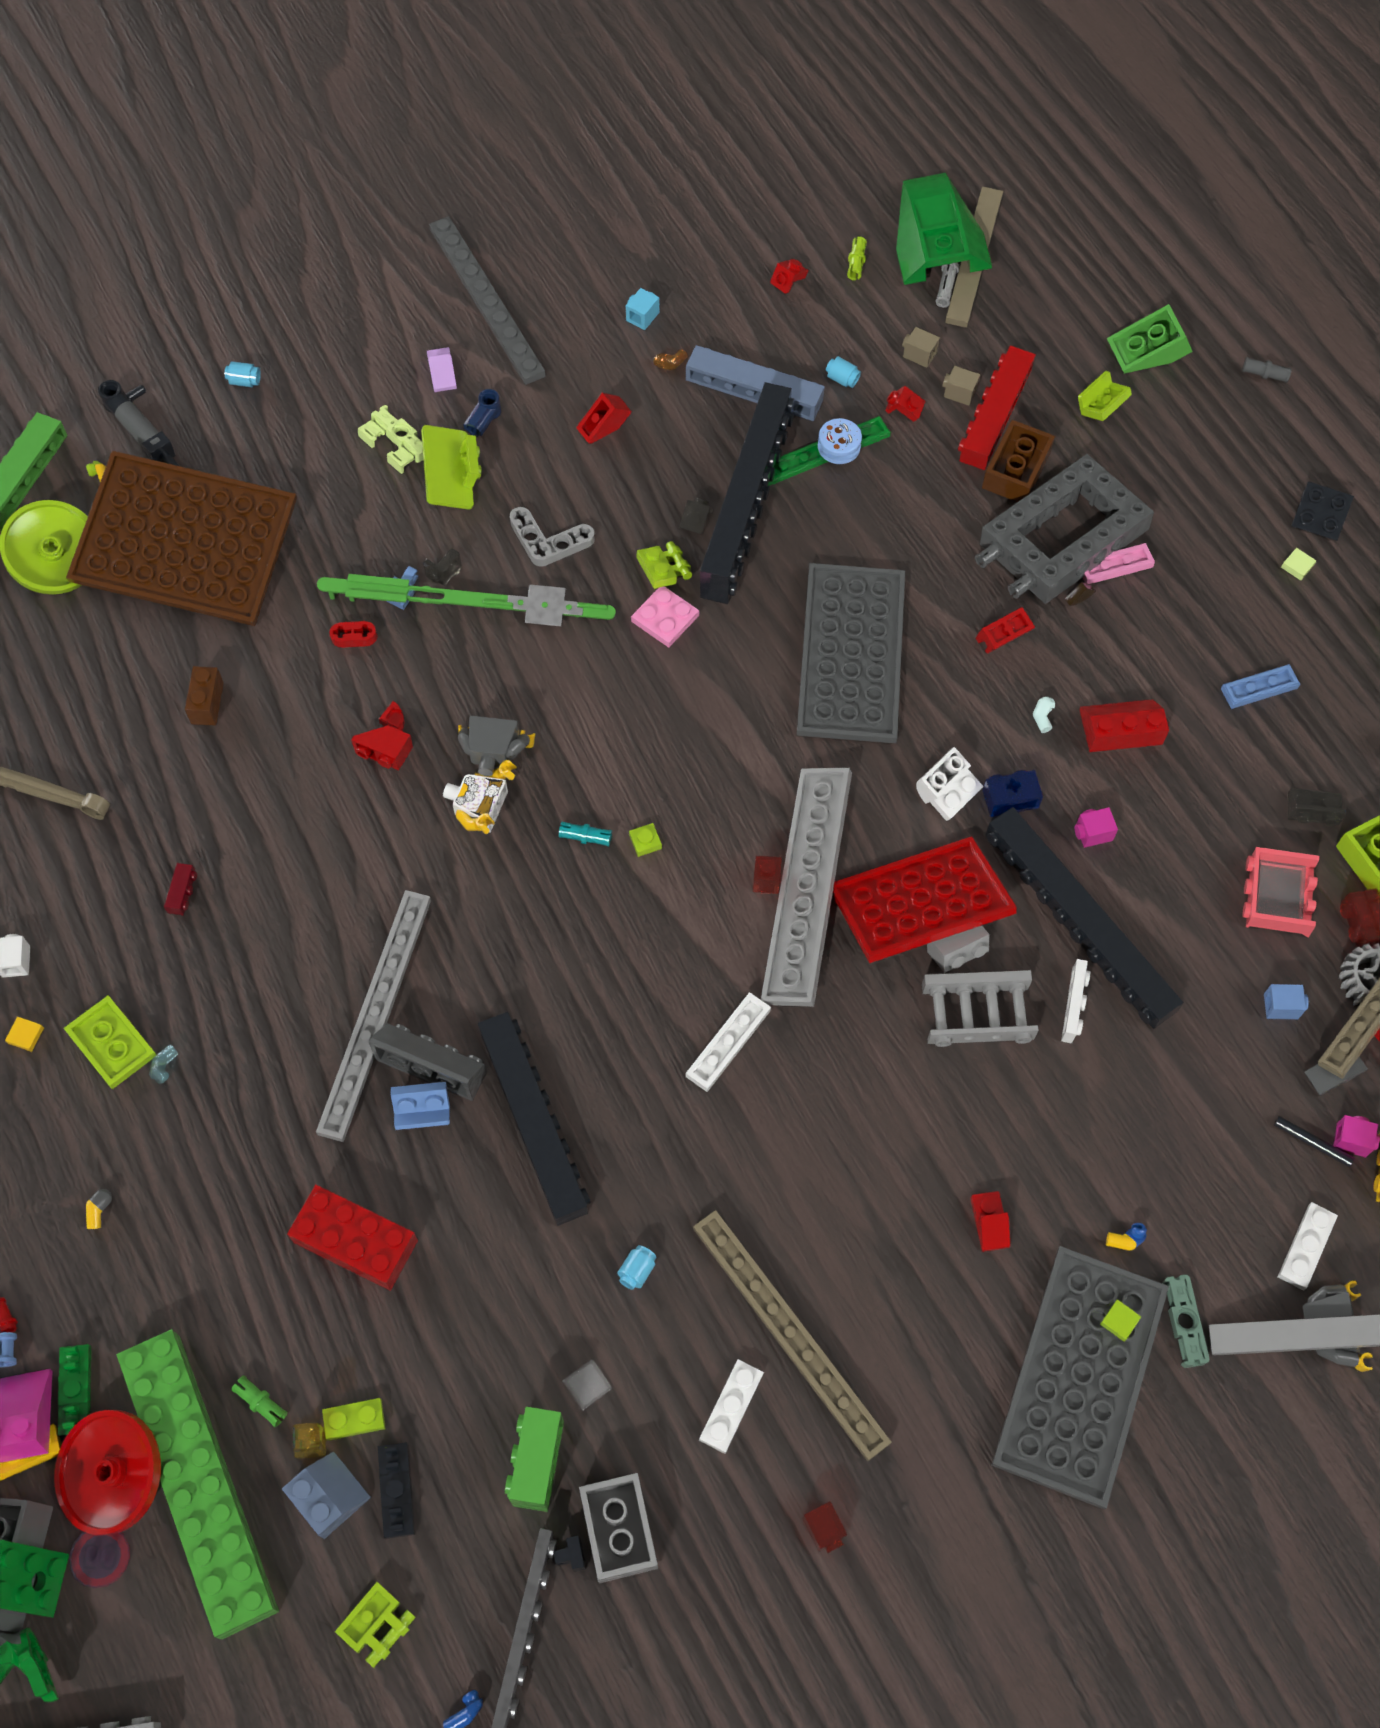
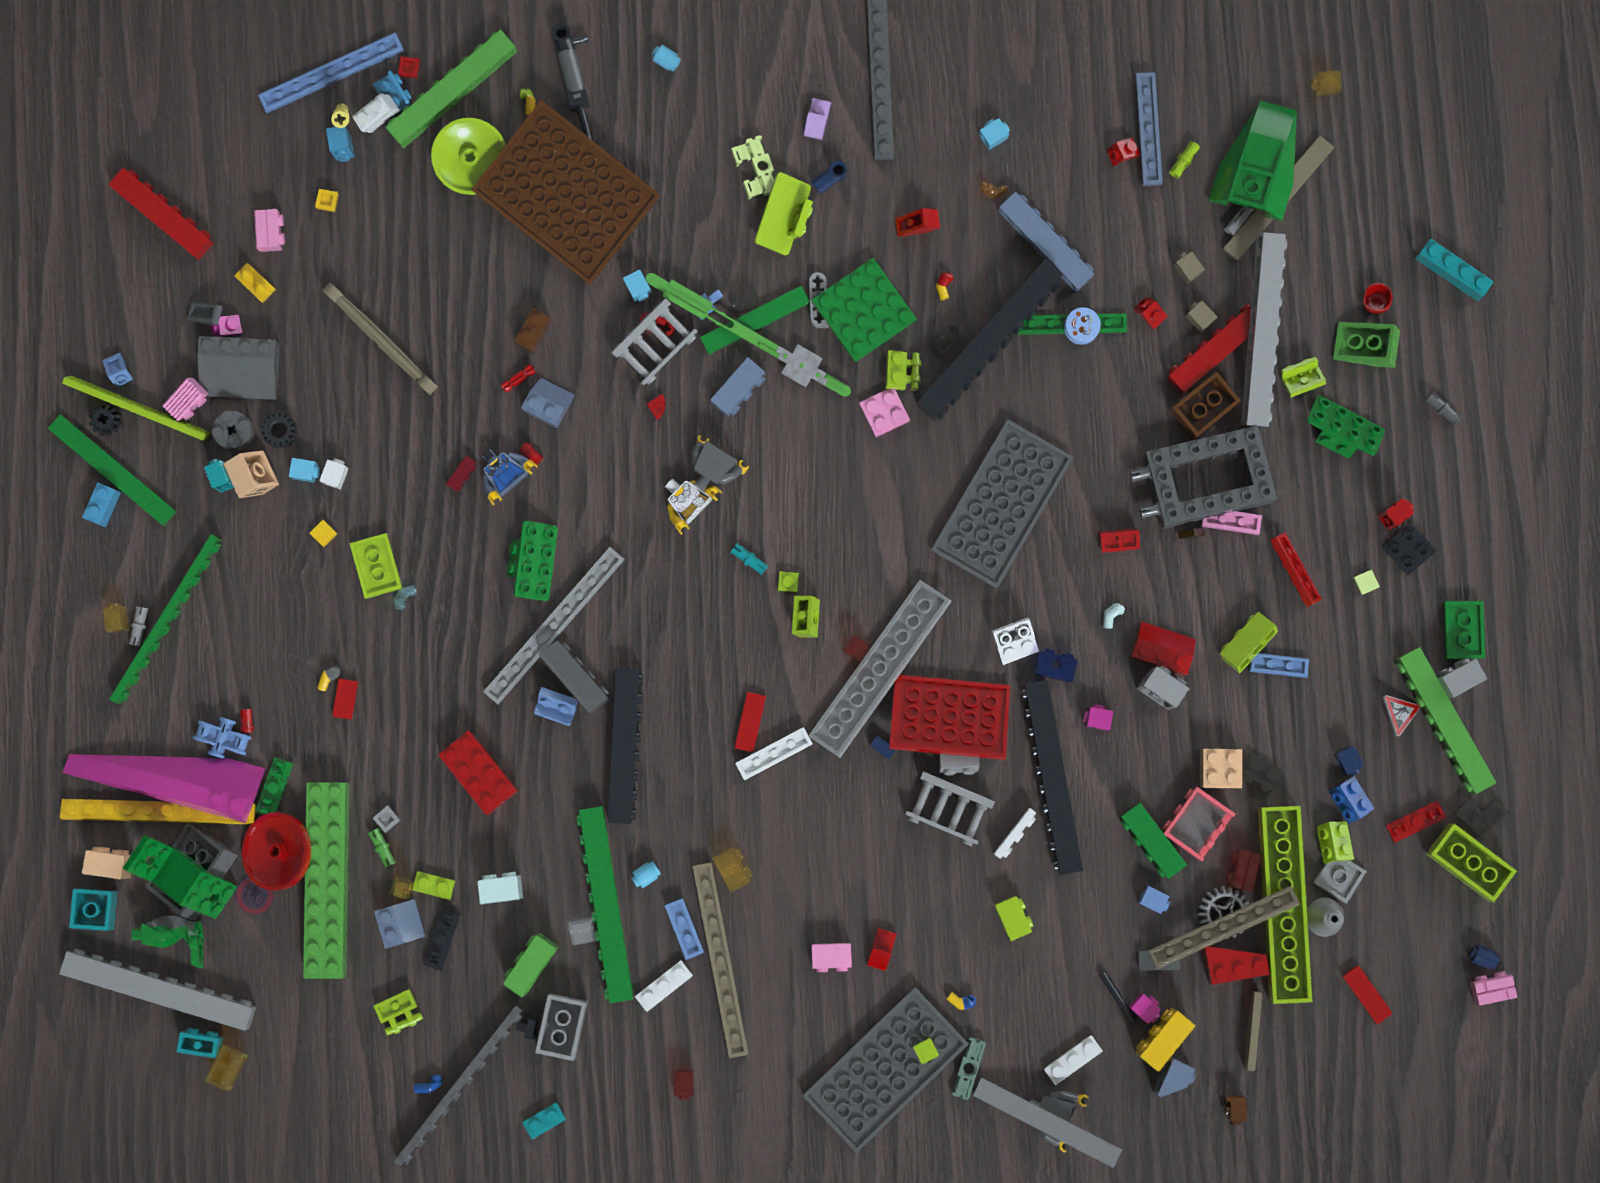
camera: 25 degrees right, 20 degrees up
red slope [351,725,413,771] -> none
medium azure brick [826,356,861,388] -> none
none -> red tile [332,679,359,720]
none -> light grey plate [373,805,401,833]
none -> light aqua brick [478,872,523,904]
none -> torso [482,449,538,505]
none -> red axle [501,364,535,393]
none -> green bracket [506,521,558,601]
none -> red pin [519,442,544,465]
none -> sand blue slope [521,378,575,429]
none -> teal plate [522,1102,566,1139]
none -> green brick [576,806,634,1003]
none -> light grey fence [610,298,698,385]
none -> medium azure brick [623,270,651,302]
none -> medium blue plate [665,898,704,960]
none -> green tile [700,286,810,355]
none -> sand blue brick [710,357,765,417]
none -> clear yellow brick [712,847,753,892]
none -> red tile [735,692,766,752]
none -> lime brick [792,596,820,638]
none -> green plate [811,258,917,363]
none -> bright pink brick [812,943,852,972]
none -> dark blue piece [870,736,896,759]
none -> arm [936,272,954,301]
none -> lime brick [994,896,1033,941]
none -> green brick [1120,803,1187,879]
none -> sand blue plate [1135,72,1162,186]
none -> light grey brick [1136,666,1189,710]
none -> light nougat brick [1200,749,1242,788]
none -> lime brick [1220,612,1278,674]
none -> light grey brick [1241,232,1287,427]
none -> red plate [1270,532,1322,607]
none -> green bracket [1307,395,1385,459]
none -> clear yellow brick [1312,71,1342,96]
none -> red hair [1363,283,1393,314]
none -> red brick [1378,498,1414,530]
none -> teal brick [1415,239,1494,301]

